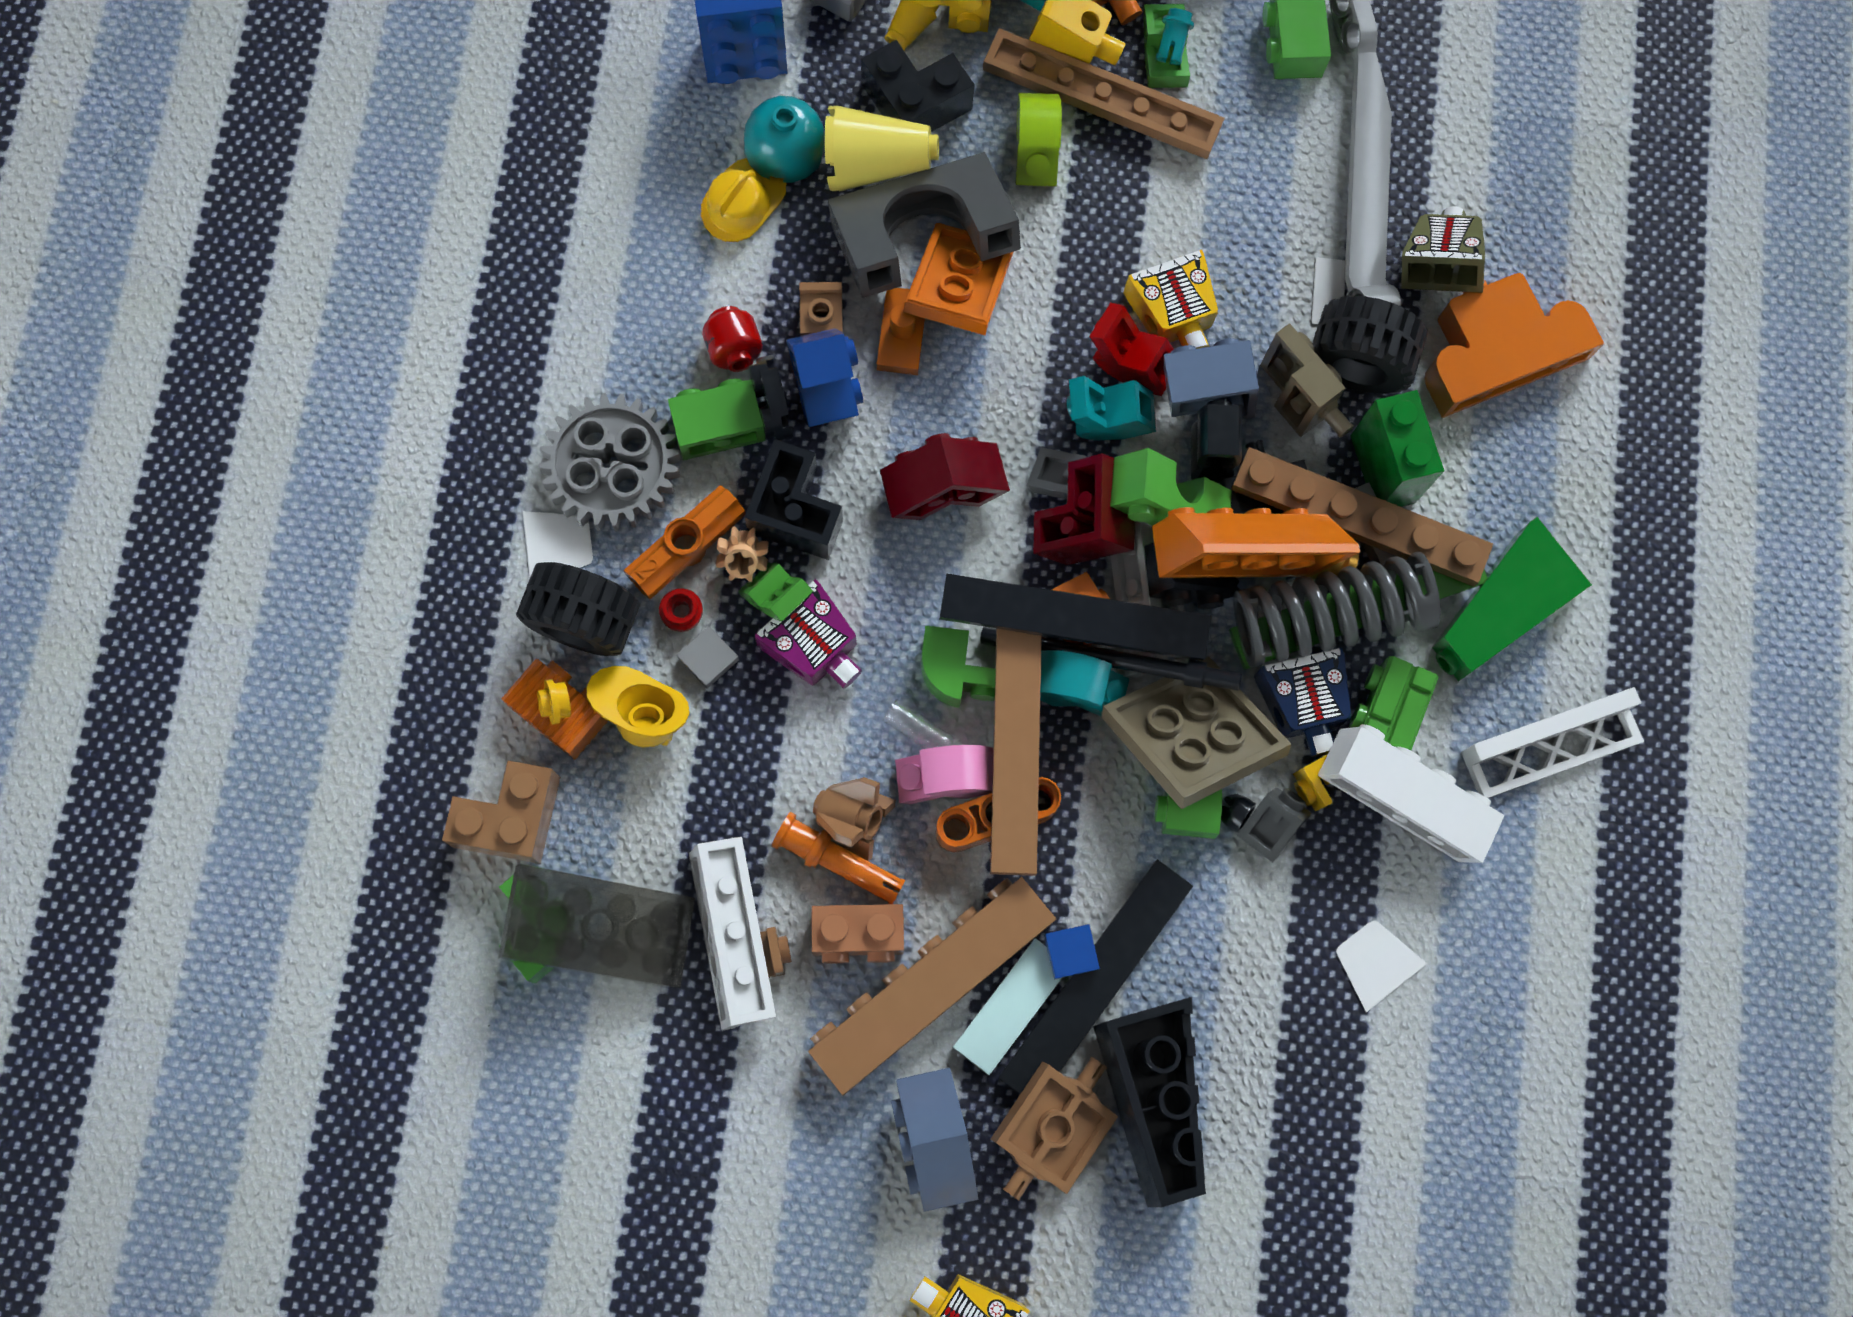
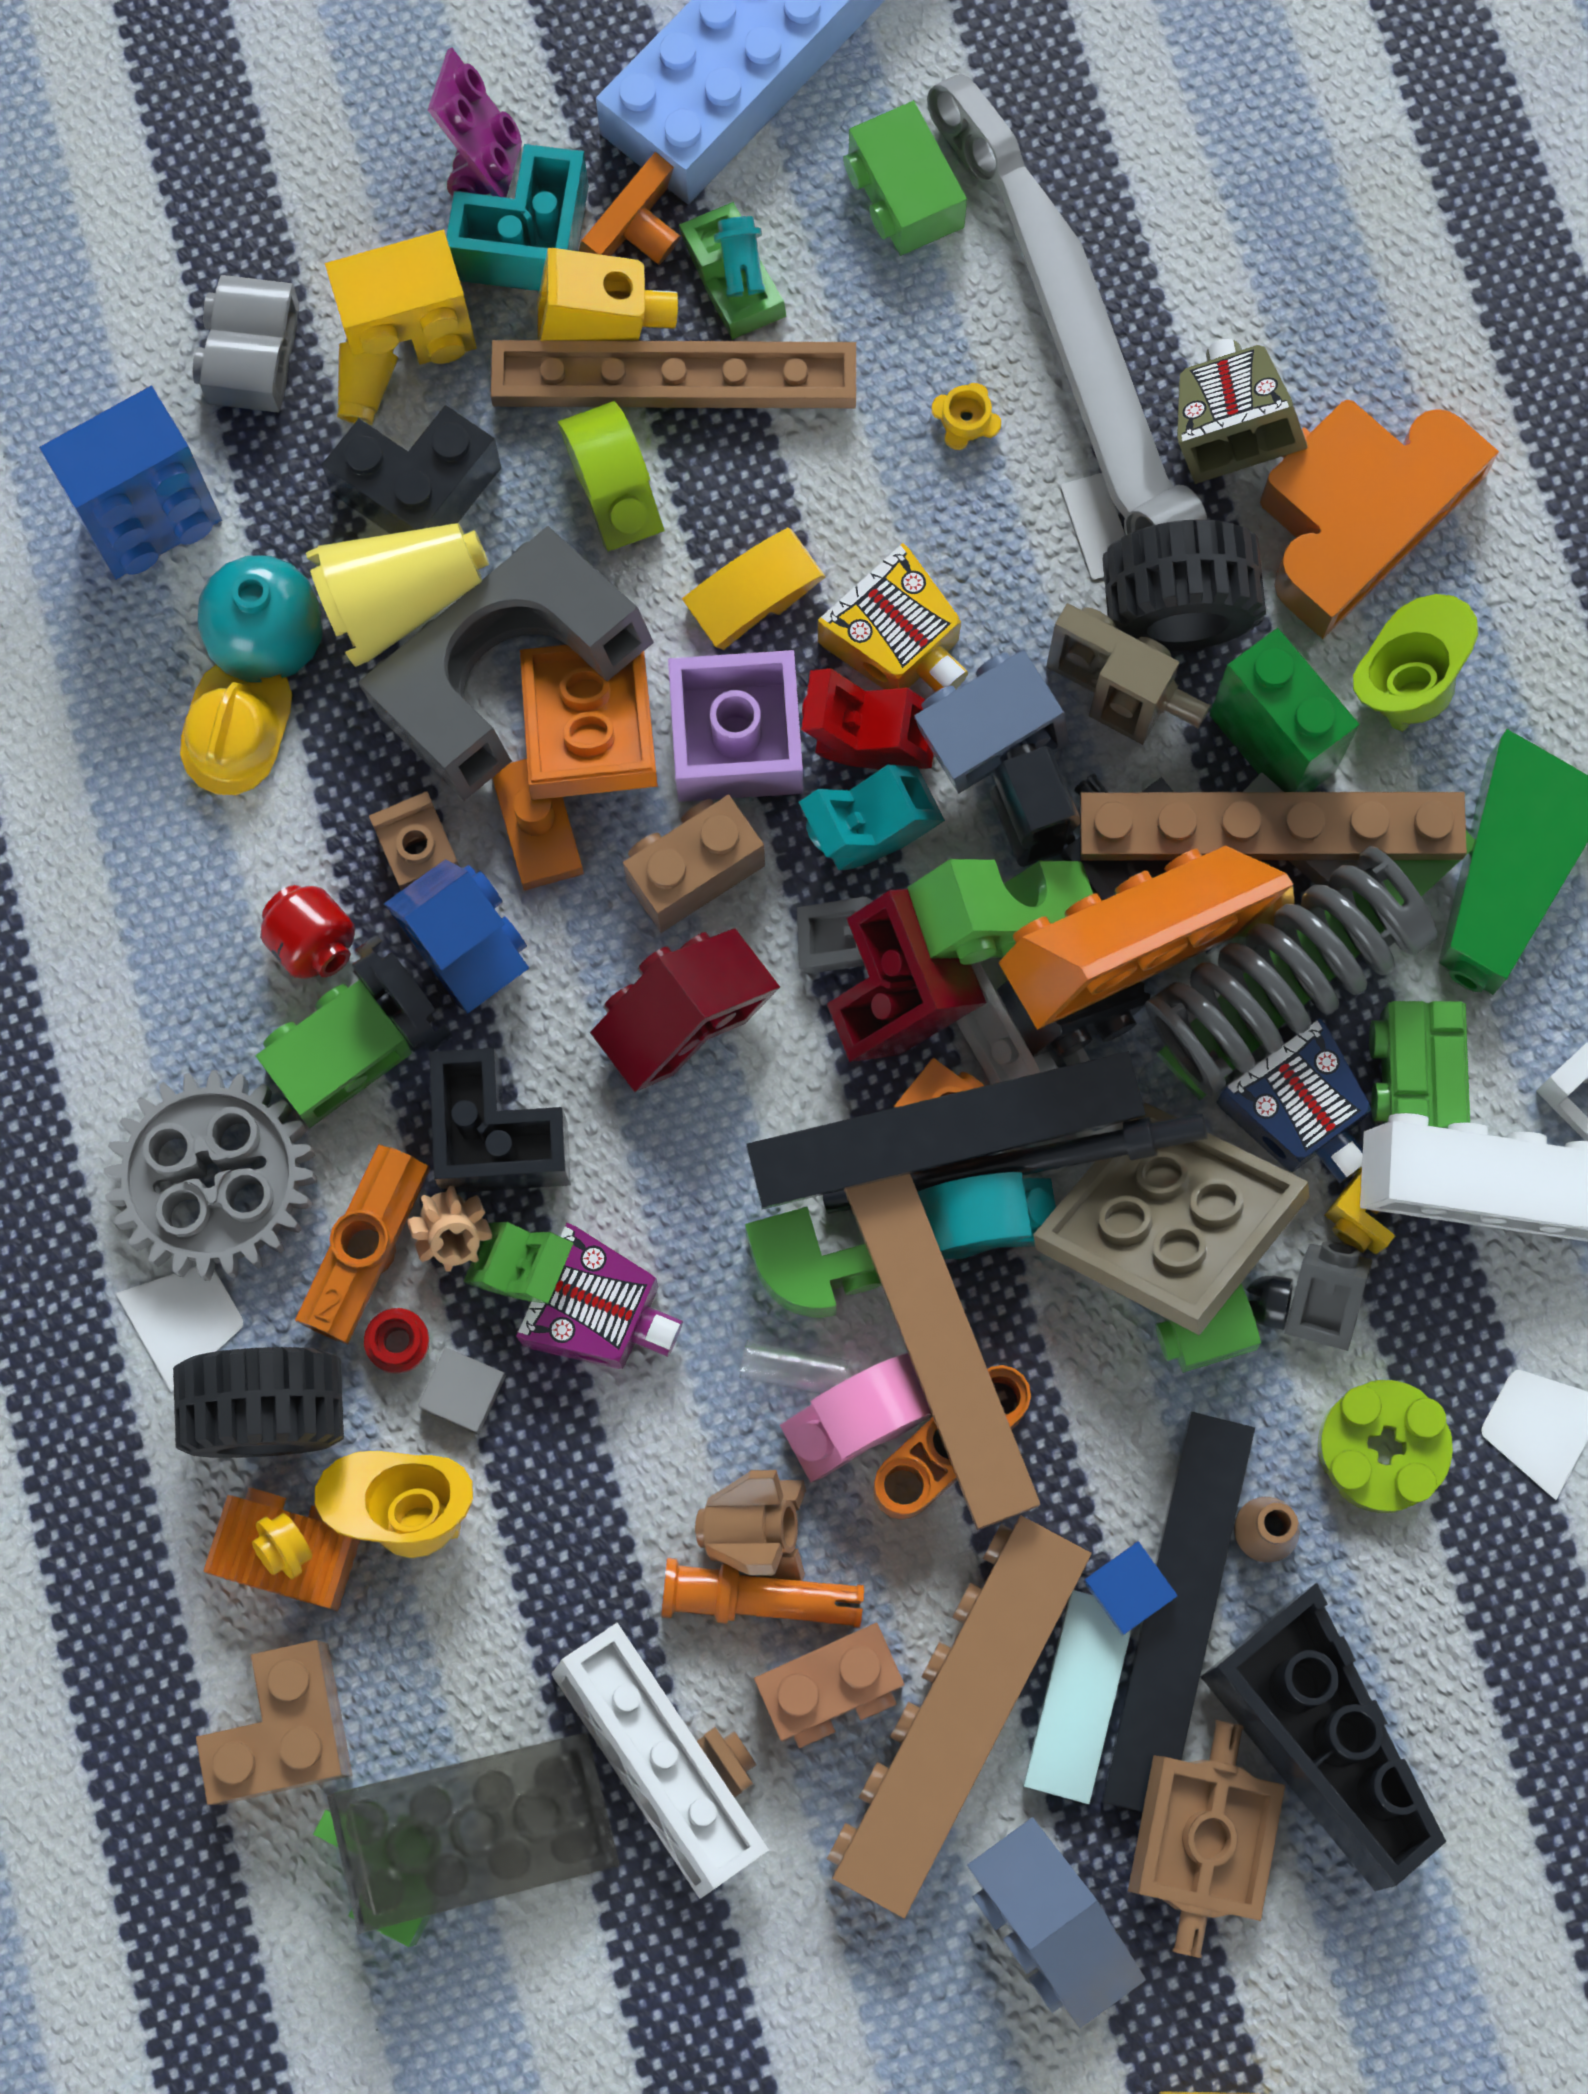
camera: 15 degrees left, 0 degrees up
none -> medium nougat brick [623,794,765,933]
none -> lavender brick [668,650,803,802]
none -> yellow slope [682,527,826,650]
none -> yellow plate [931,383,1001,450]
none -> medium nougat cone [1234,1496,1300,1563]
none -> lime plate [1317,1380,1453,1513]
none -> lime piece [1353,594,1479,732]

